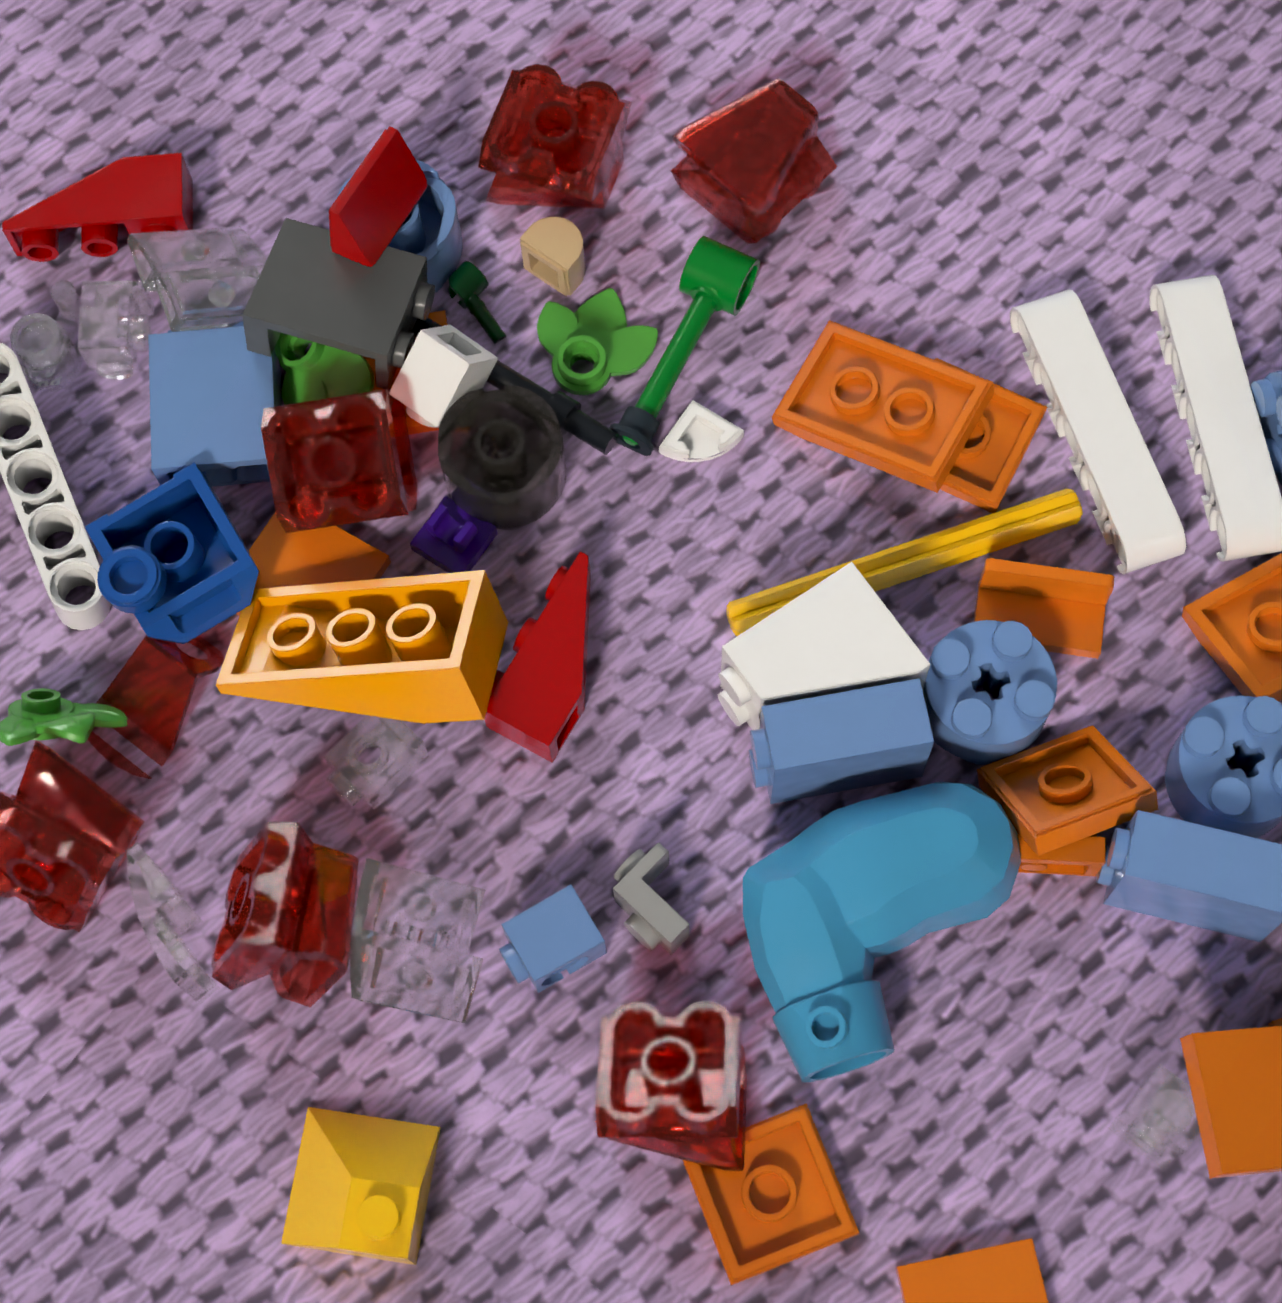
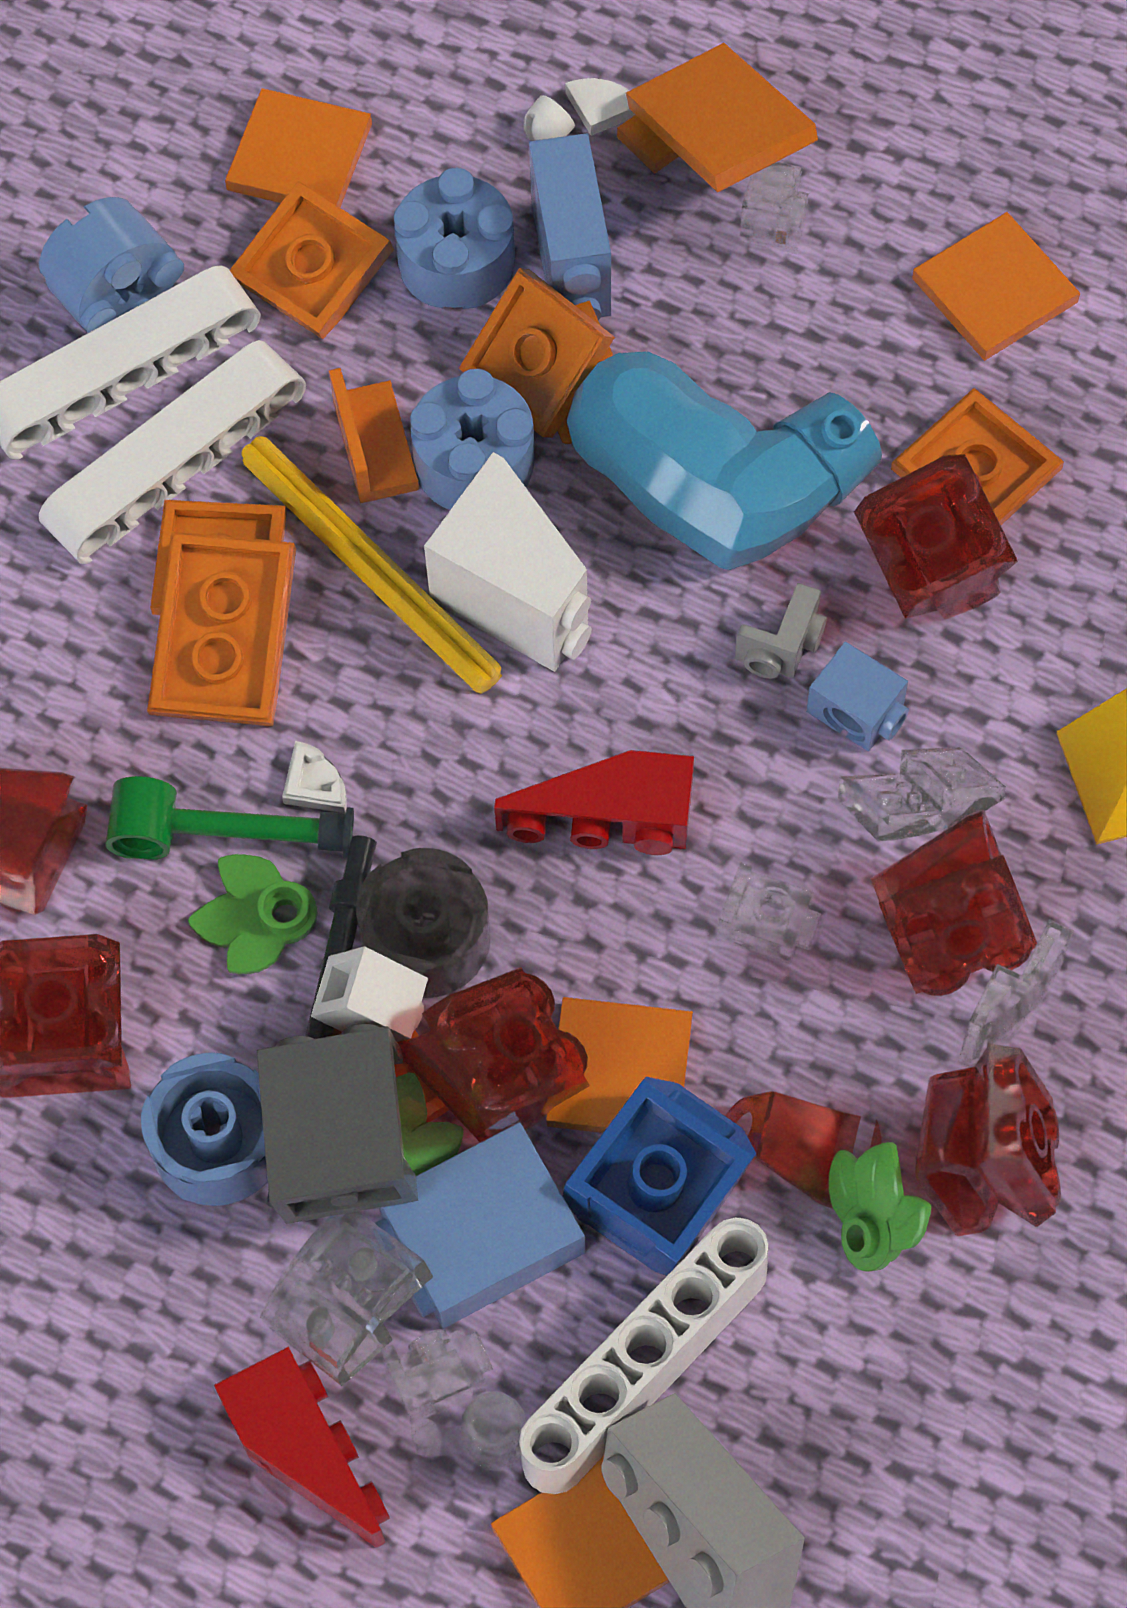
camera: 115 degrees left, 5 degrees down
blue tile [97,545,167,613] -> none
light orange slope [216,570,509,724] -> none
red slope [329,126,427,267] -> none
dark purple tile [410,496,498,573] -> none
dark green hand [448,261,507,344] -> none
tan brick [520,217,586,296] -> none
medium blue brick [748,678,934,804] -> none

